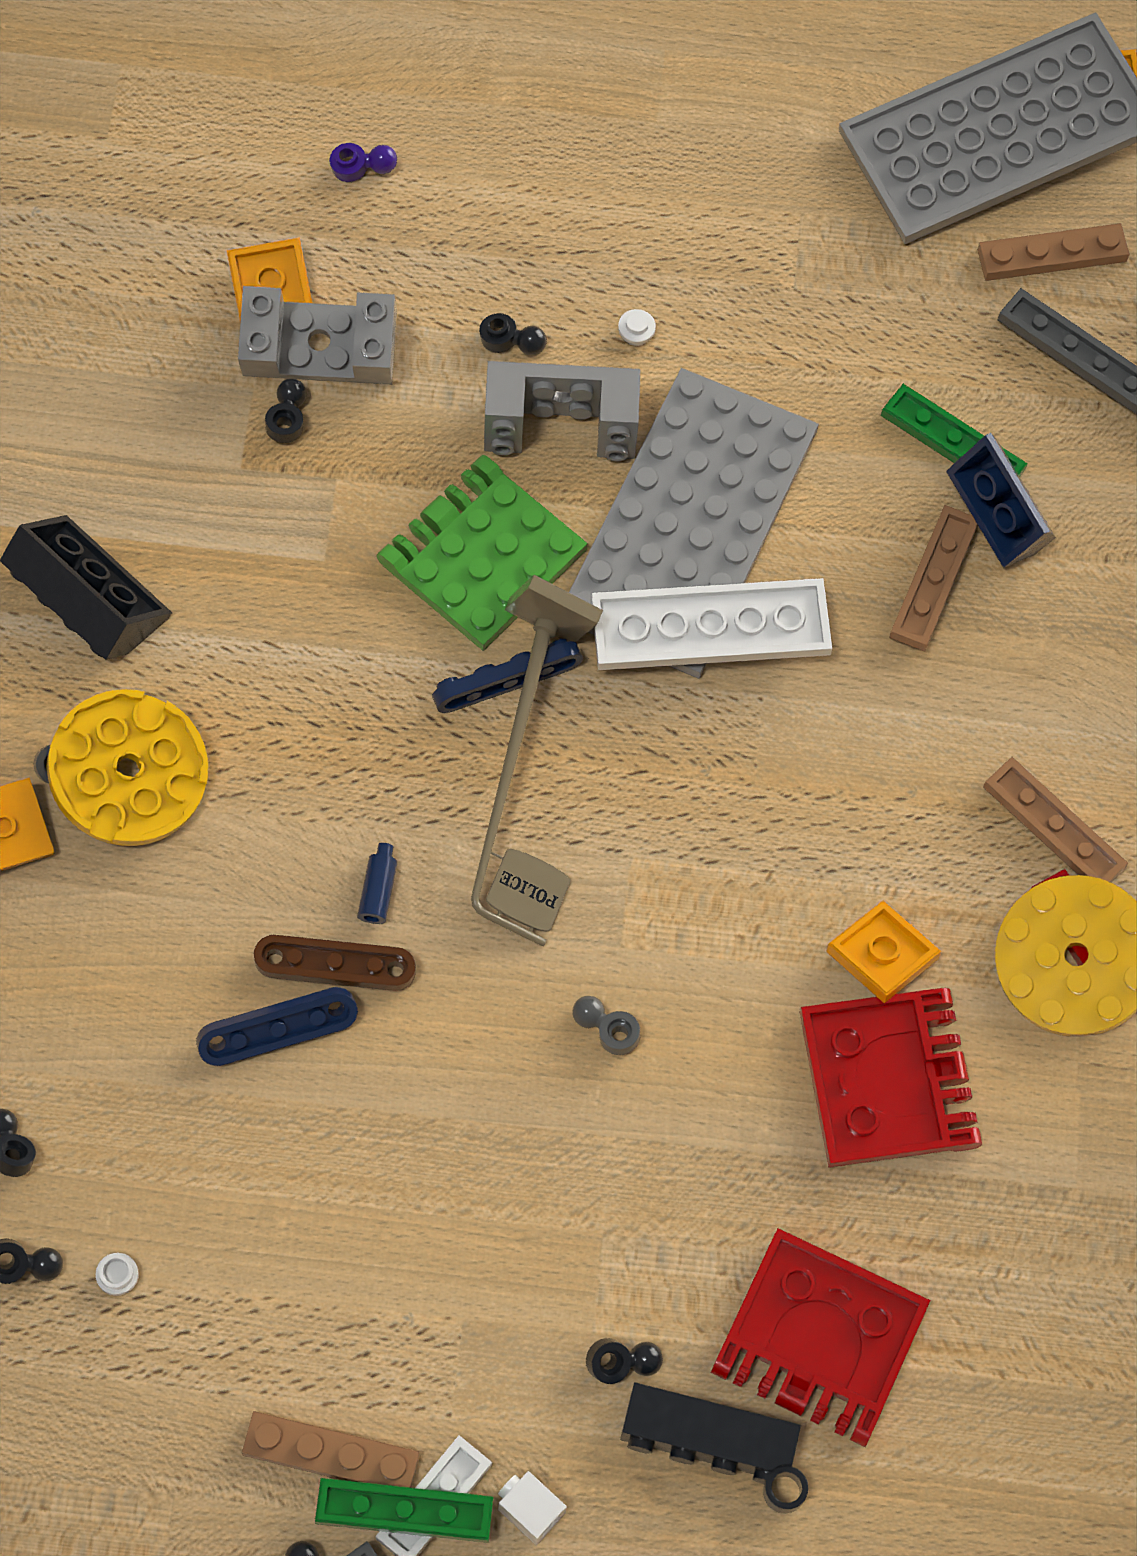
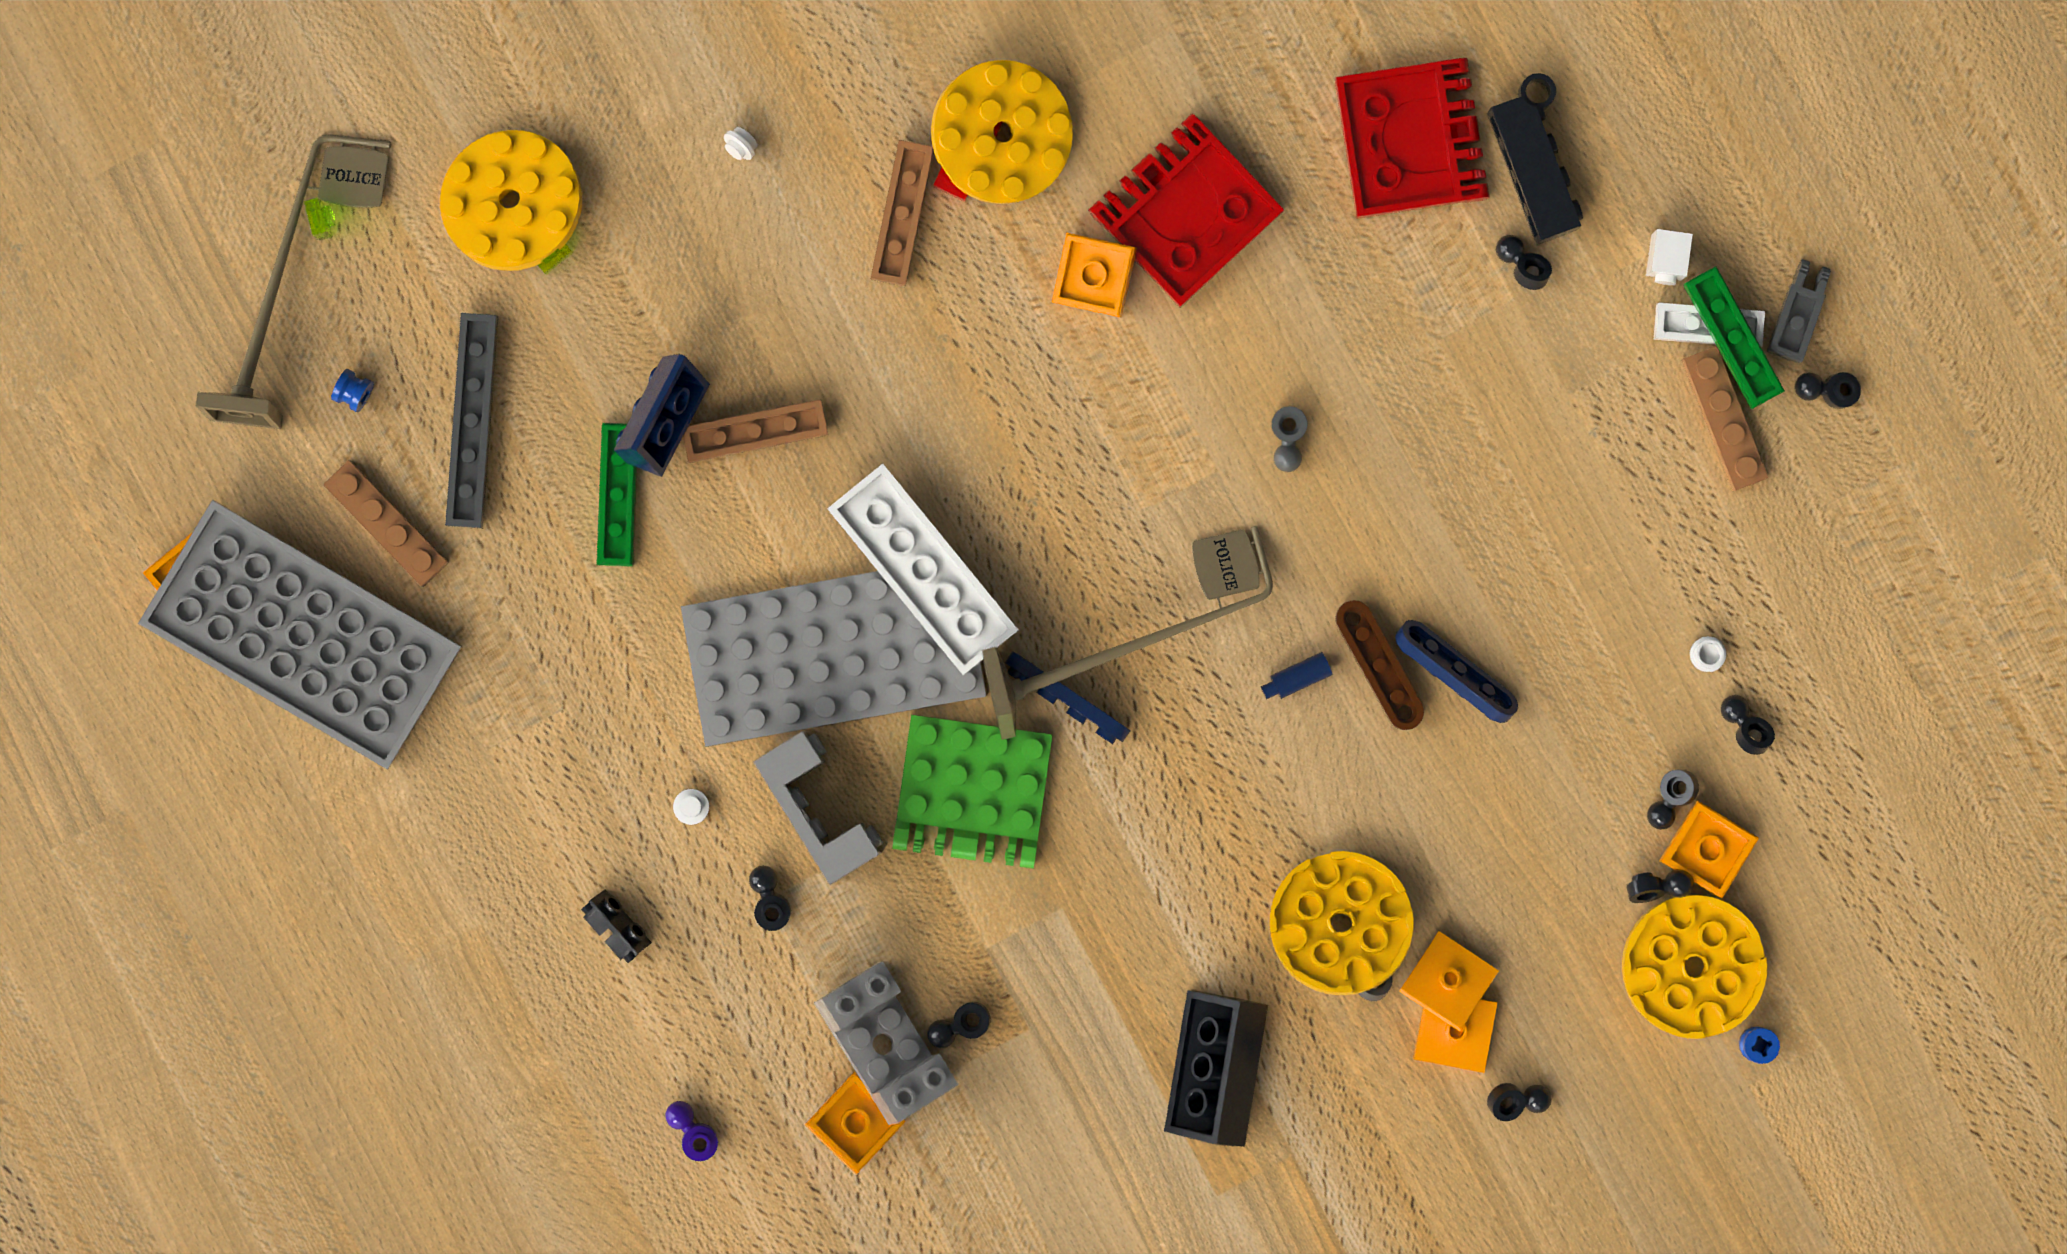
camera: 120 degrees left, 20 degrees up
none -> black hinge [581,890,652,963]

